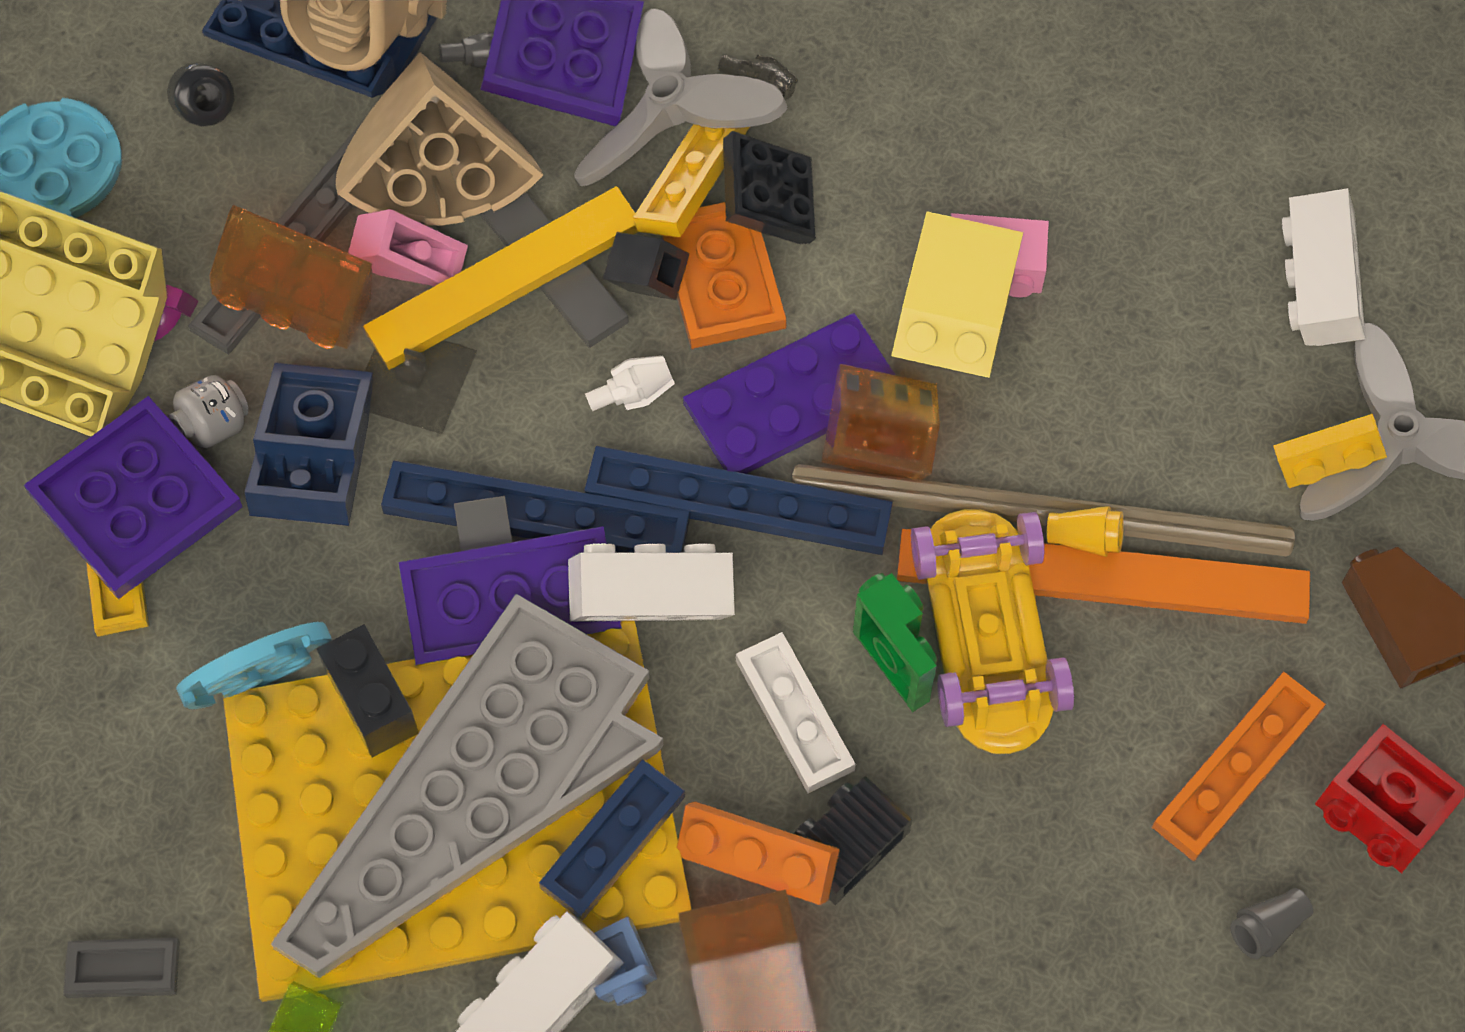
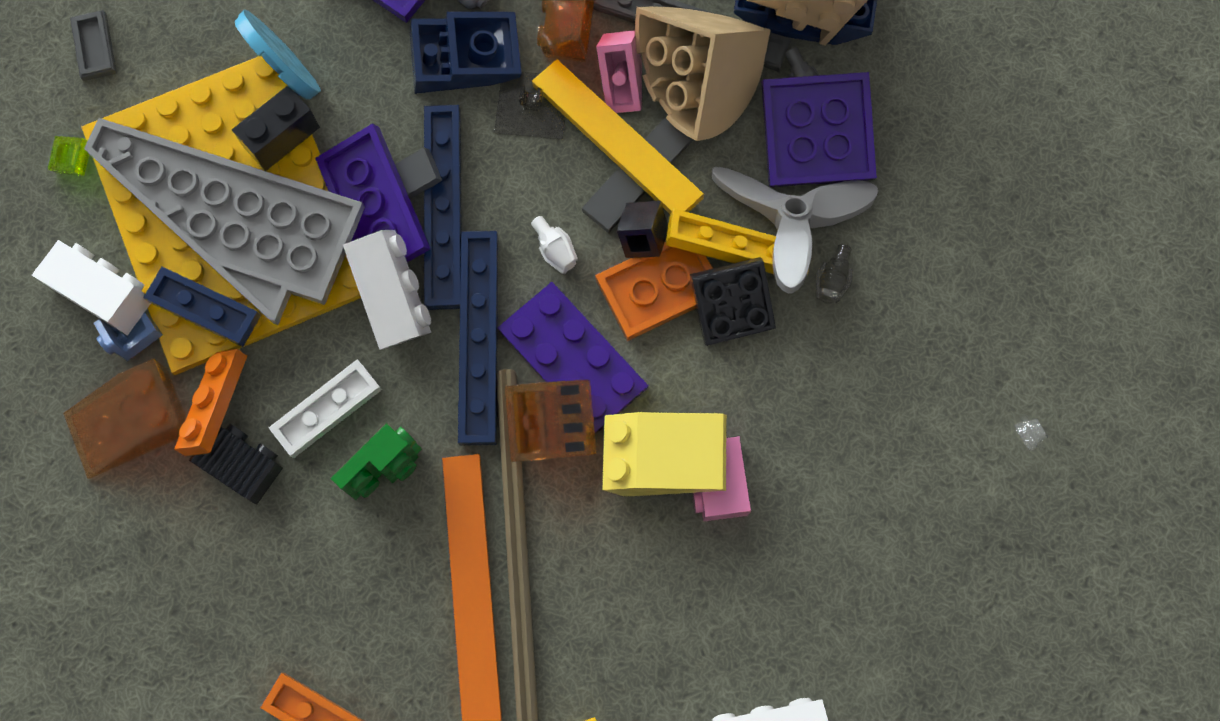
camera: 80 degrees right, 10 degrees up
yellow piece [911,509,1074,754] -> none
yellow cone [1047,506,1124,557] -> none

